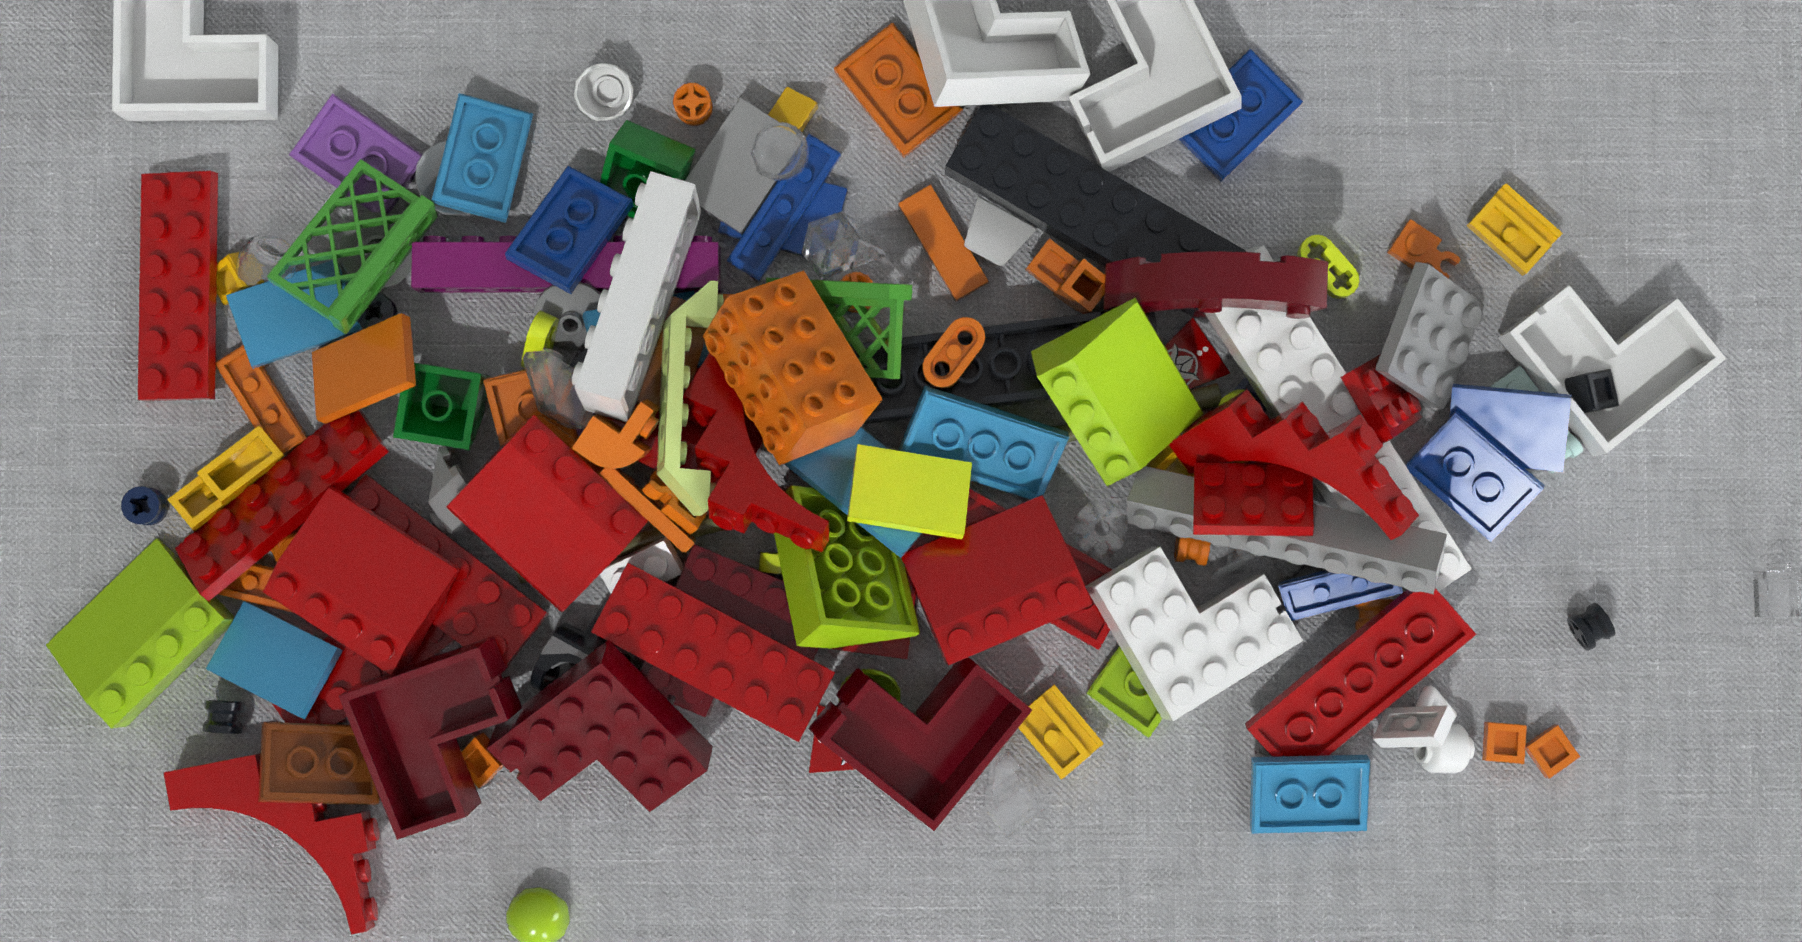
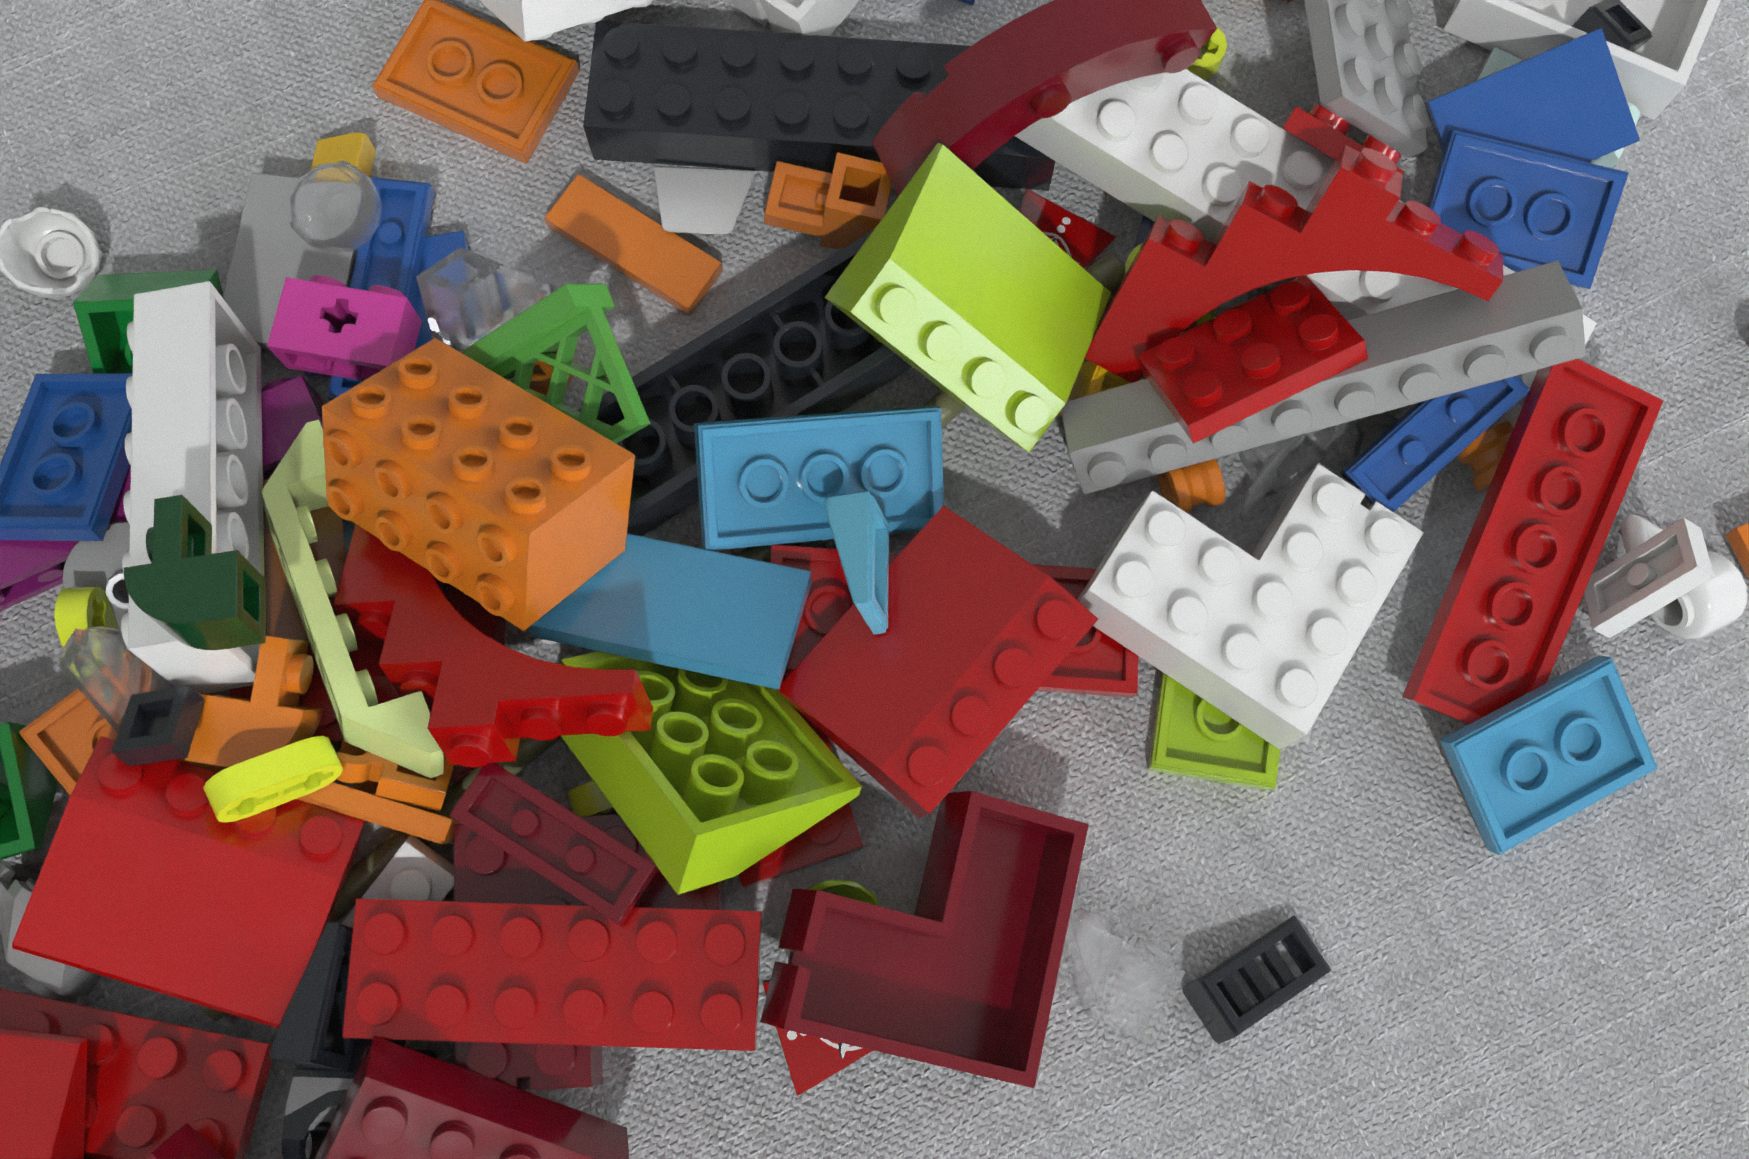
camera: 25 degrees left, 10 degrees down
orange wheel [673,83,713,126] -> none
neon yellow tile [847,444,972,539] -> none
orange plate [923,317,985,388] -> none
yellow plate [1018,684,1104,780] -> none
clear brick [1071,501,1129,557] -> none
none -> black plate [112,685,205,766]
none -> dark green brick [124,495,266,650]
none -> neon yellow beam [203,736,343,823]
none -> dark pink brick [267,275,422,381]
none -> black slope [268,922,355,1071]
none -> dark red plate [449,762,658,926]
none -> medium azure slope [825,491,889,635]
none -> black slope [1182,915,1332,1044]

